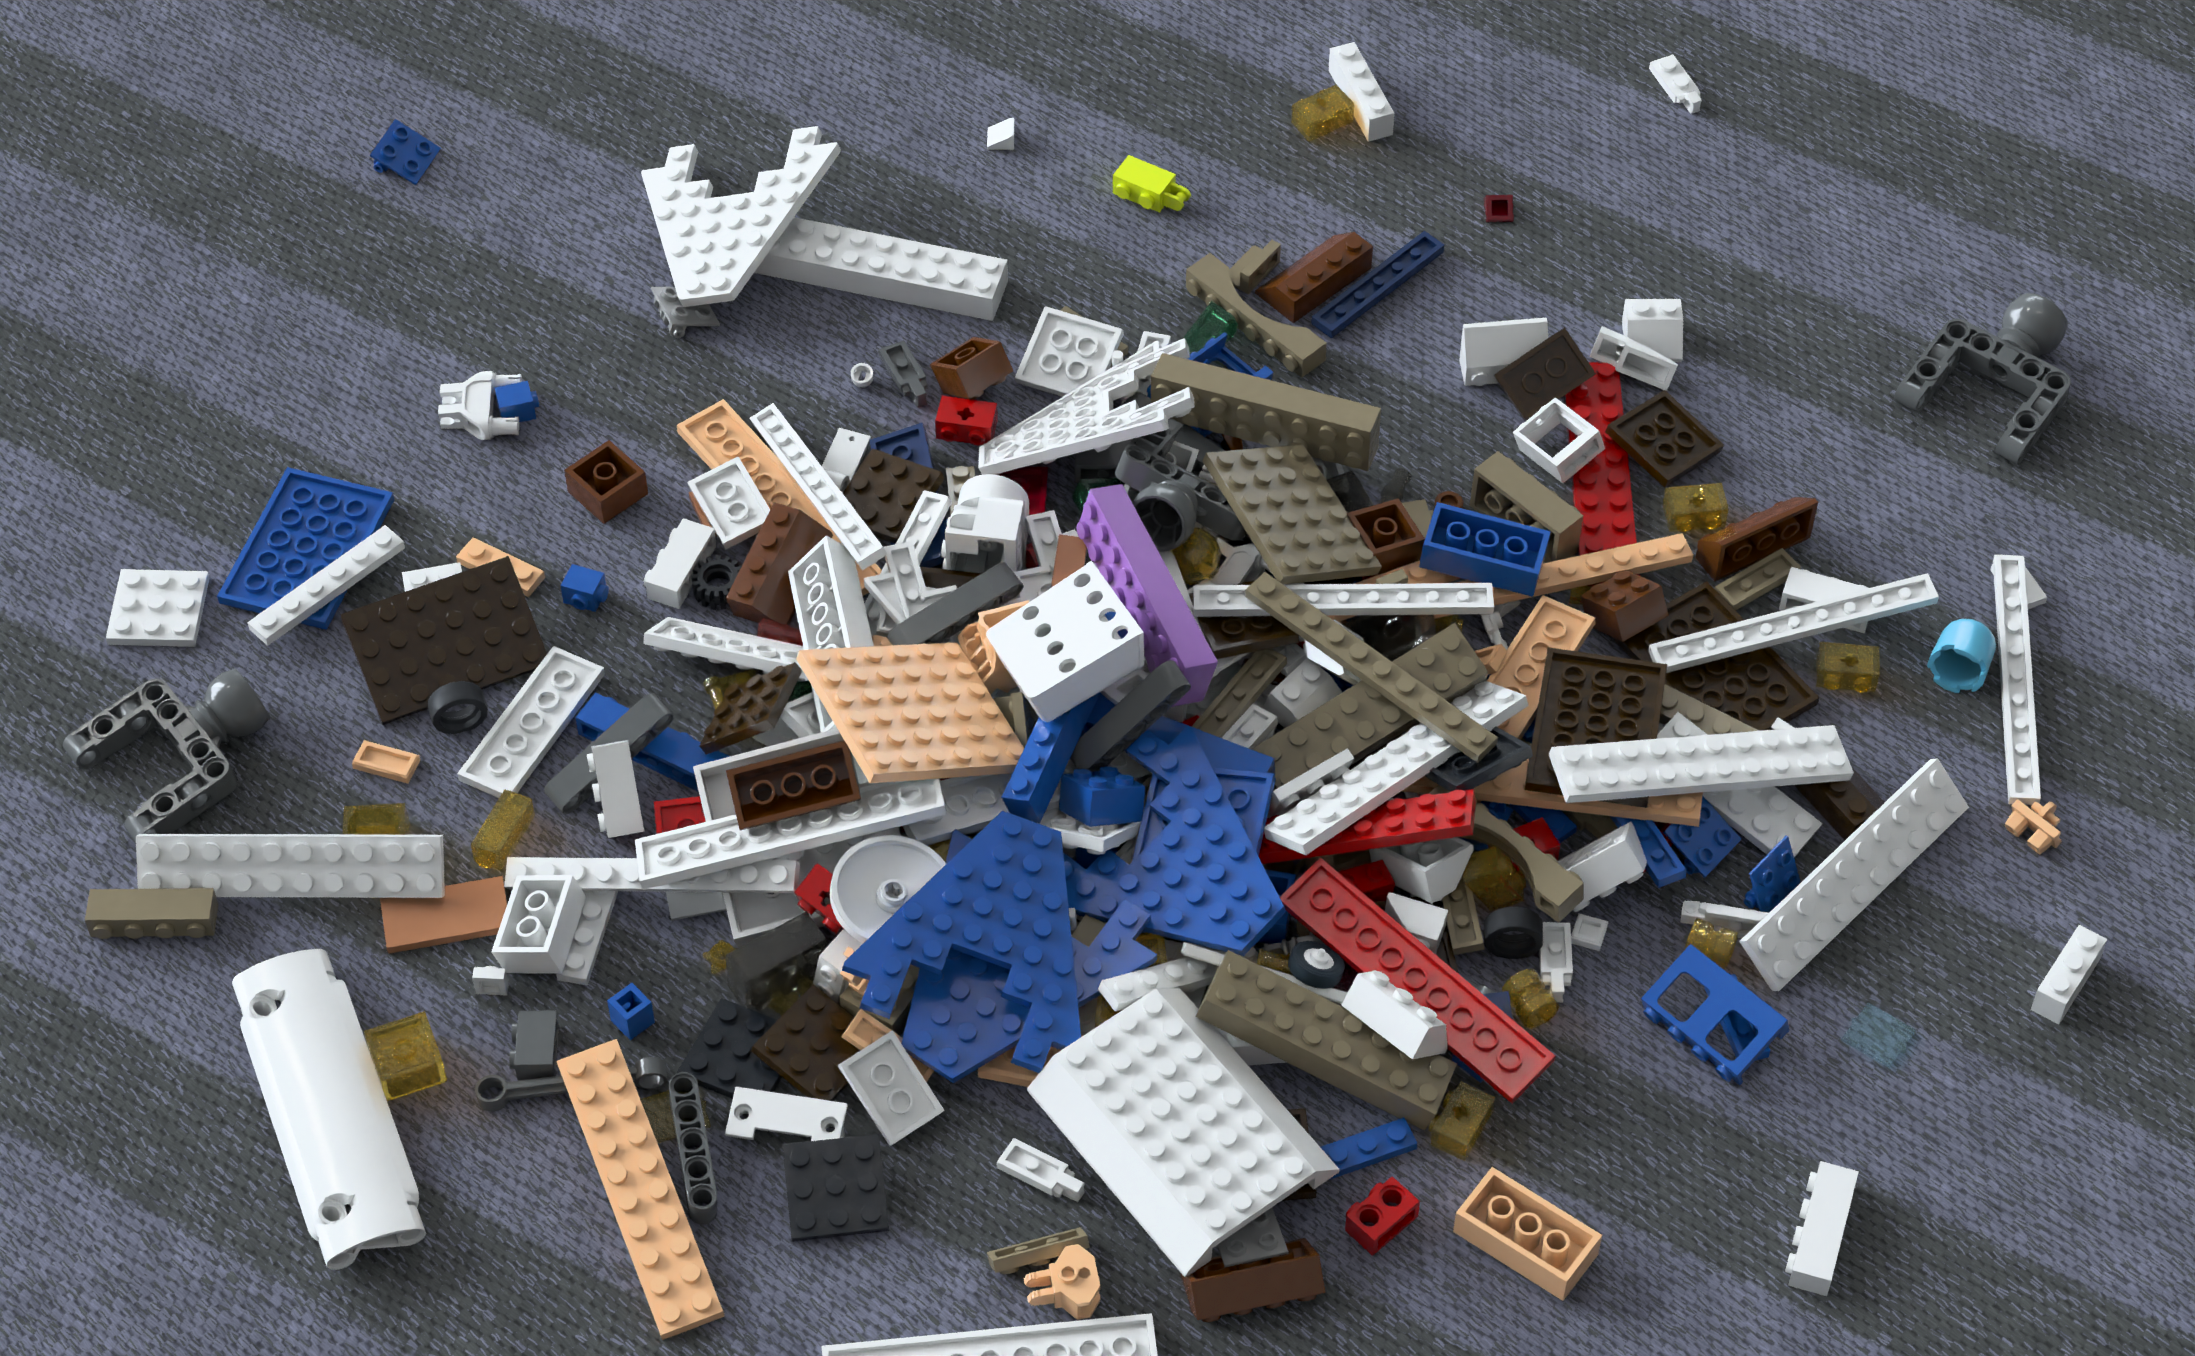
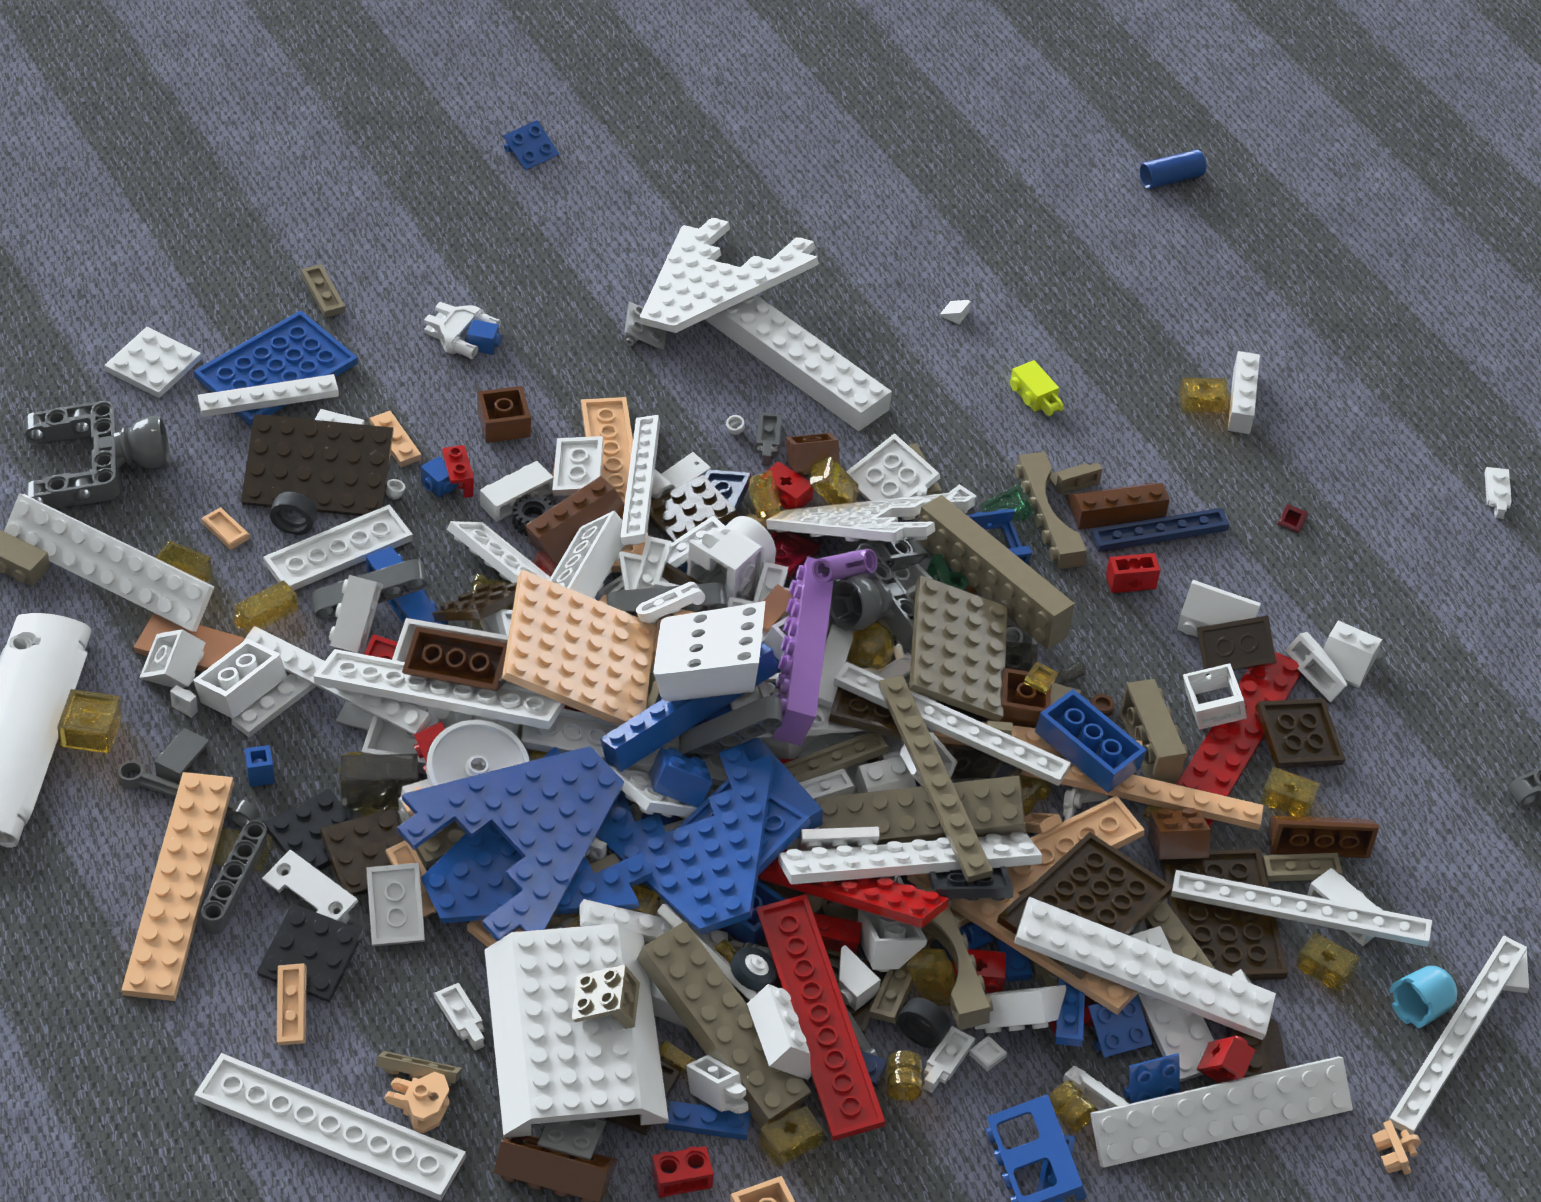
camera: 25 degrees right, 5 degrees down
none -> white slope [140,629,206,688]
none -> light nougat plate [277,963,307,1046]
none -> dark tan plate [301,264,346,318]
none -> white hinge [386,479,405,500]
none -> red bracket [442,445,474,498]
none -> dark tan bracket [572,965,640,1029]
none -> white plate [636,582,705,623]
none -> clear yellow beam [659,1040,696,1073]
none -> white hinge [686,1055,749,1114]
none -> clear yellow slope [749,470,781,519]
none -> clear yellow brick [810,457,859,505]
none -> medium lavender piece [812,549,878,583]
none -> clear green plate [926,554,968,591]
none -> clear yellow plate [1024,661,1058,694]
none -> red brick [1106,553,1161,593]
none -> red brick [1196,1036,1256,1083]

